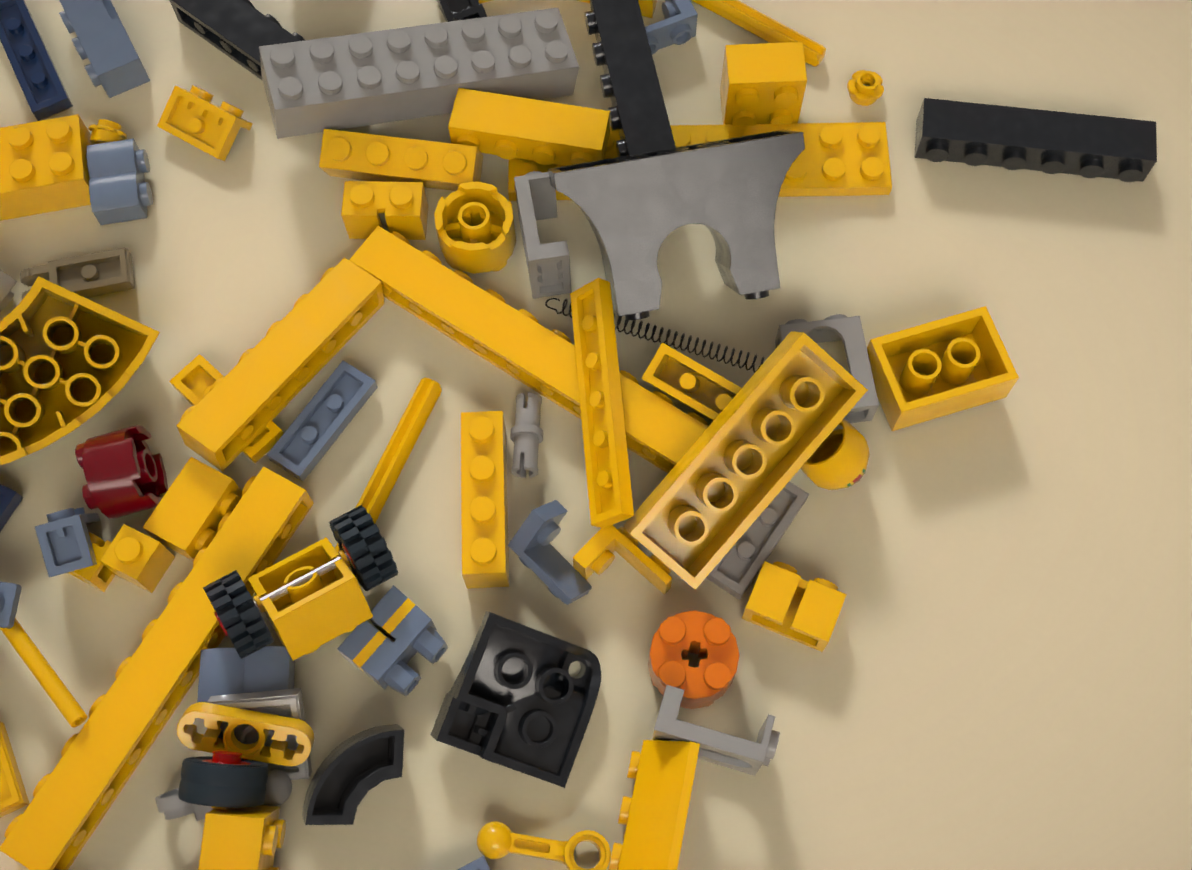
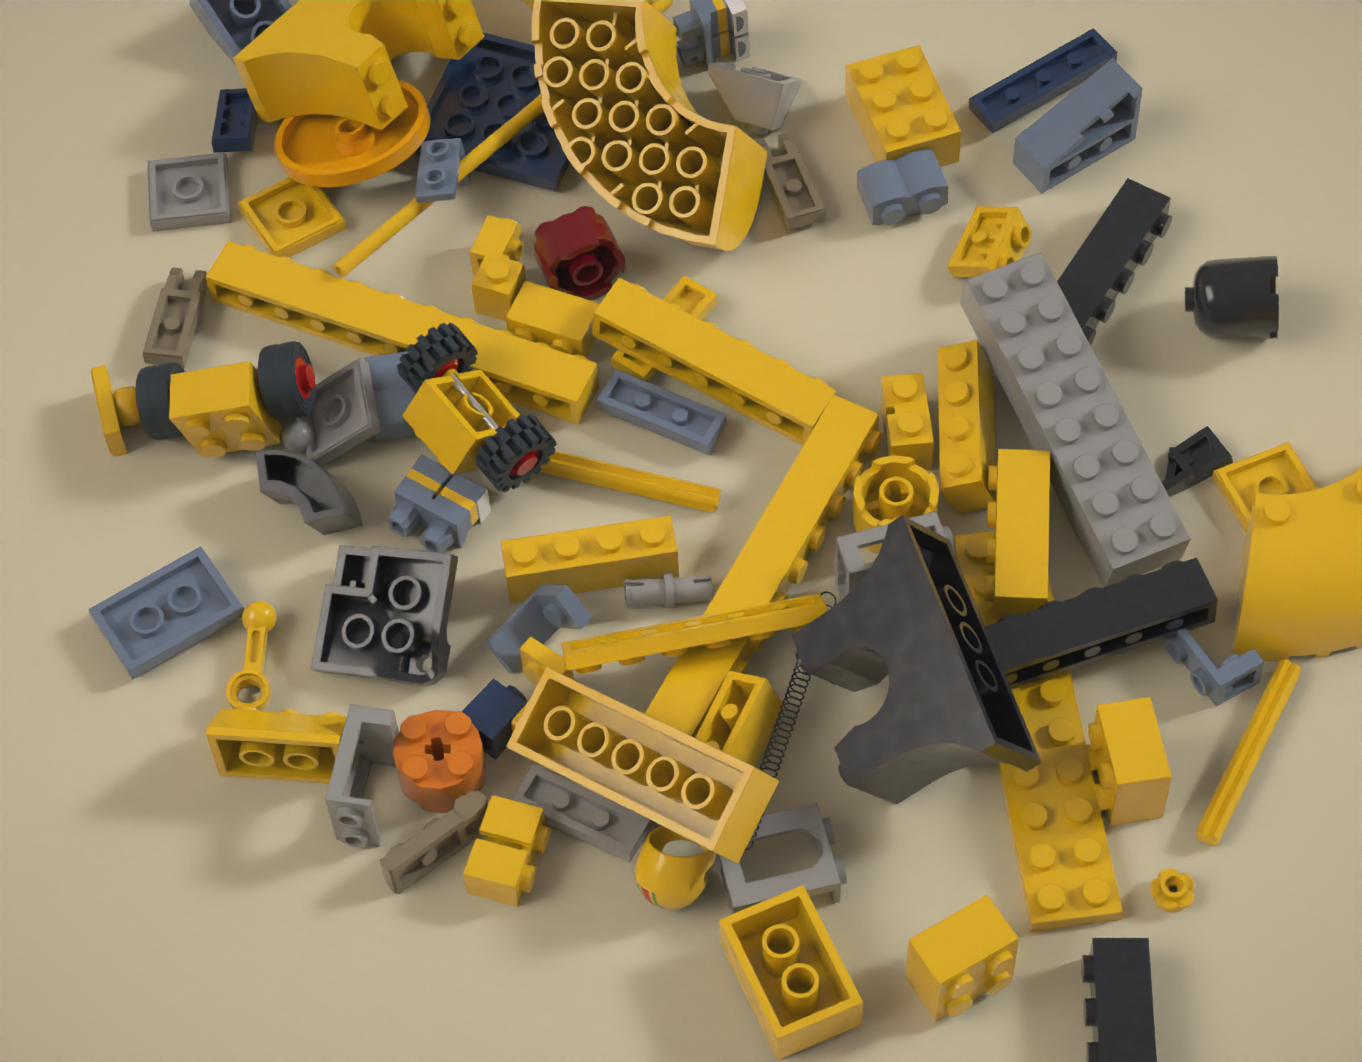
camera: 85 degrees right, 10 degrees down
sand blue bracket [35,507,100,578] -> none
yellow plate [88,119,127,144] -> none
yellow beam [176,702,315,766] -> none
none -> dark tan hinge [379,790,488,894]
none -> dark blue brick [462,678,527,760]
none -> yellow brick [905,895,1019,1021]

